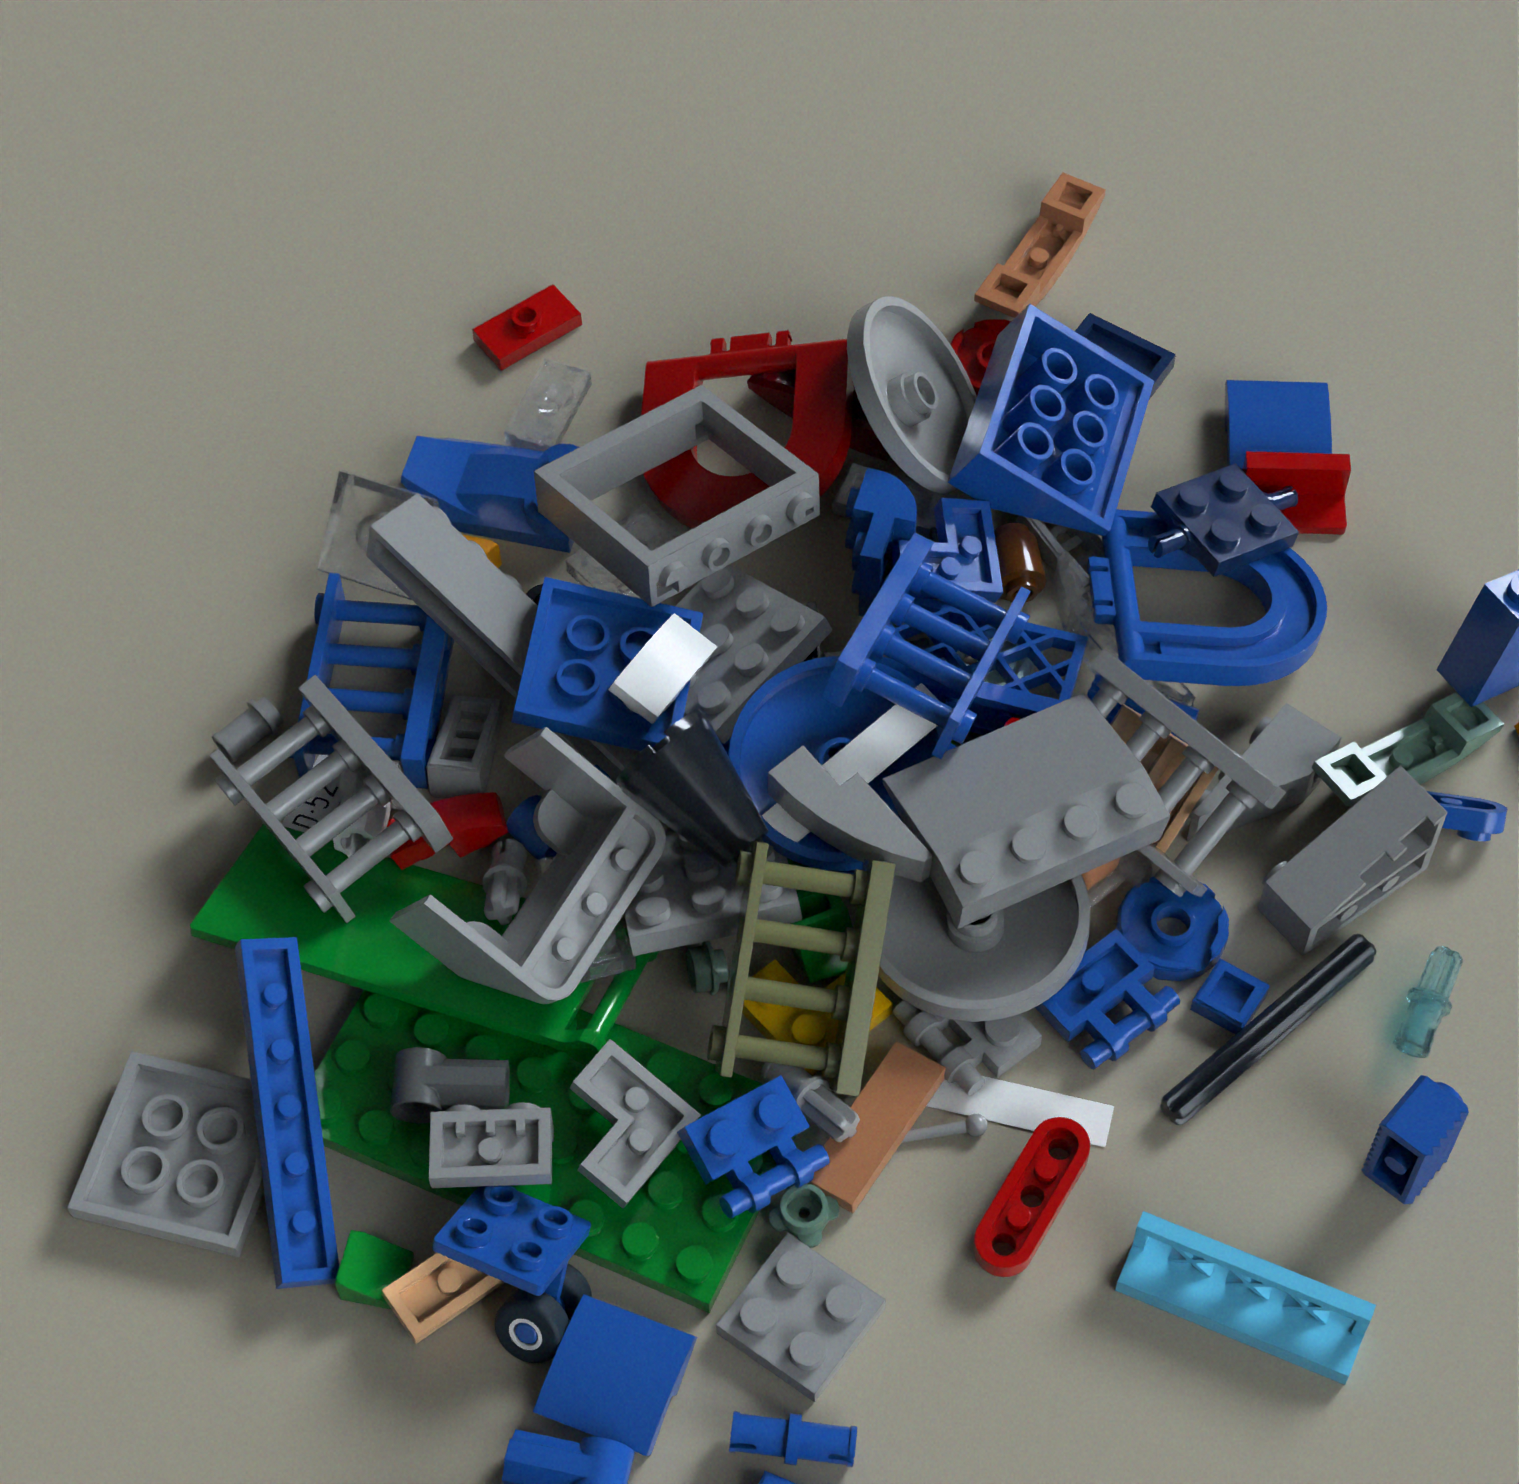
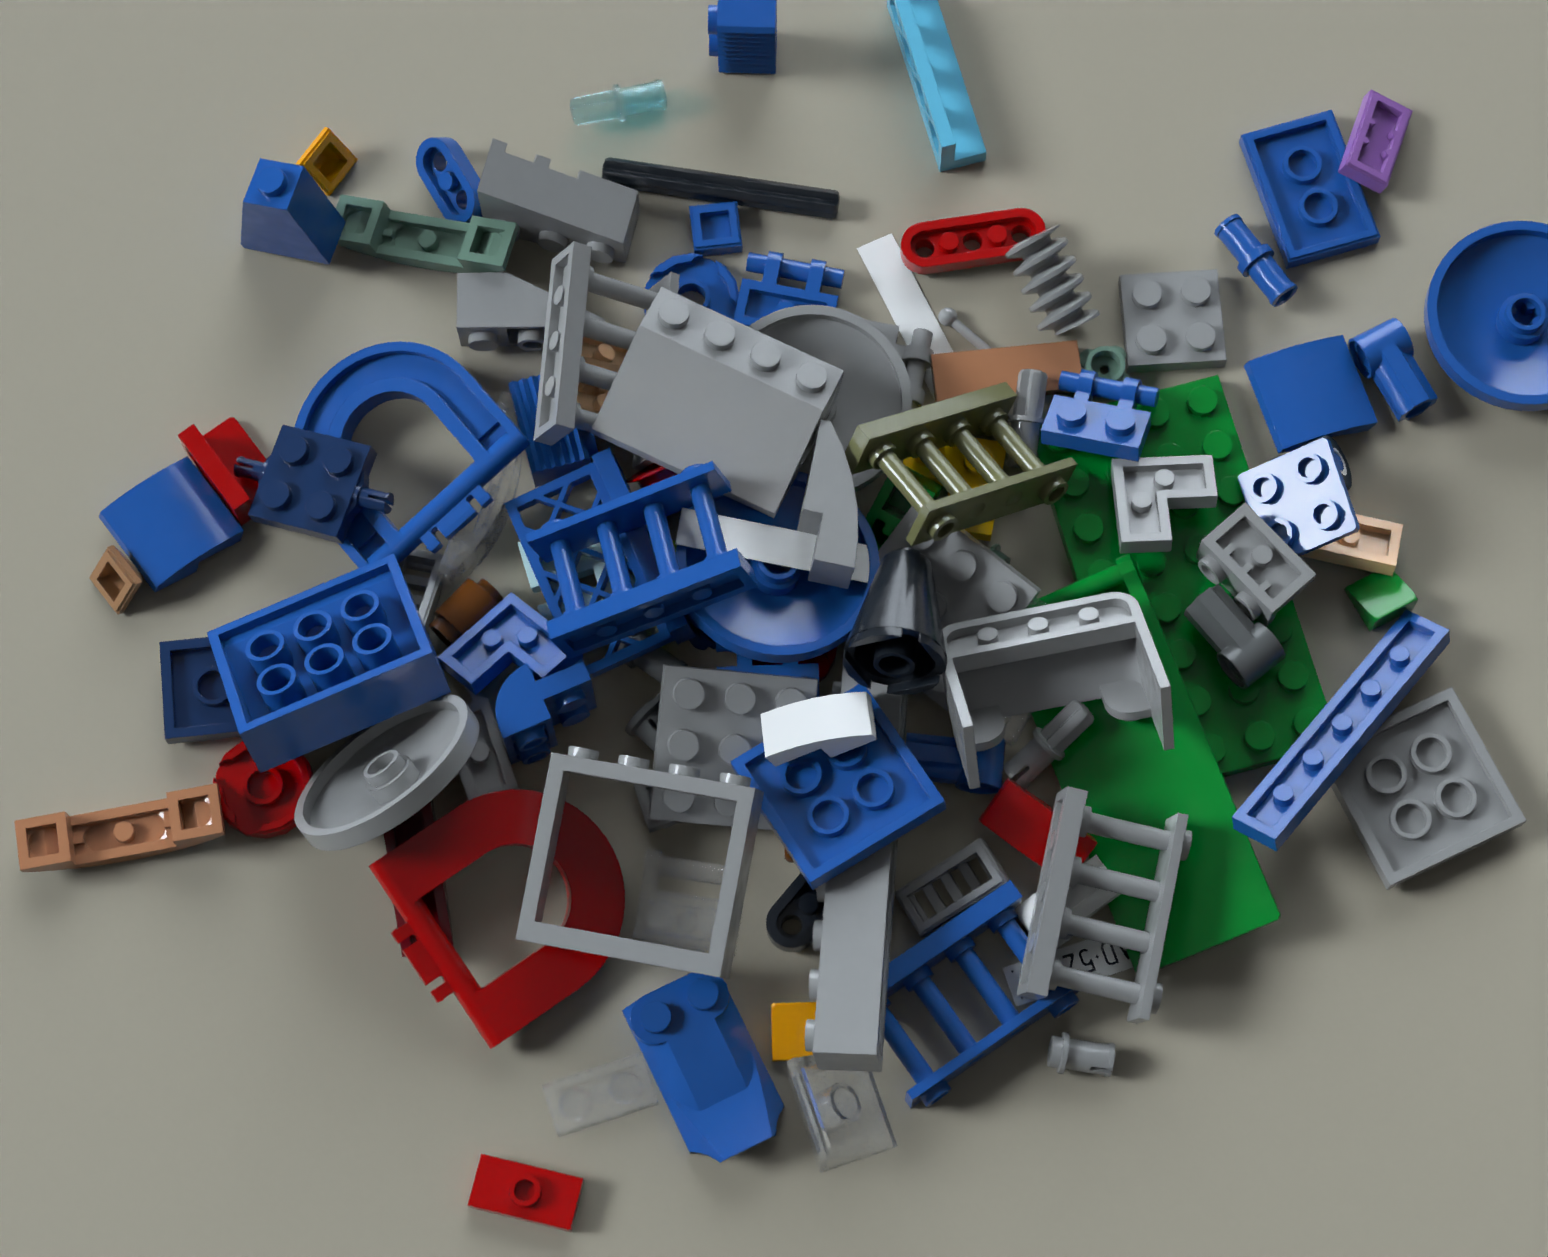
camera: 130 degrees left, 15 degrees up
none -> medium nougat slope [89,545,142,615]
none -> light grey piece [1005,224,1100,335]

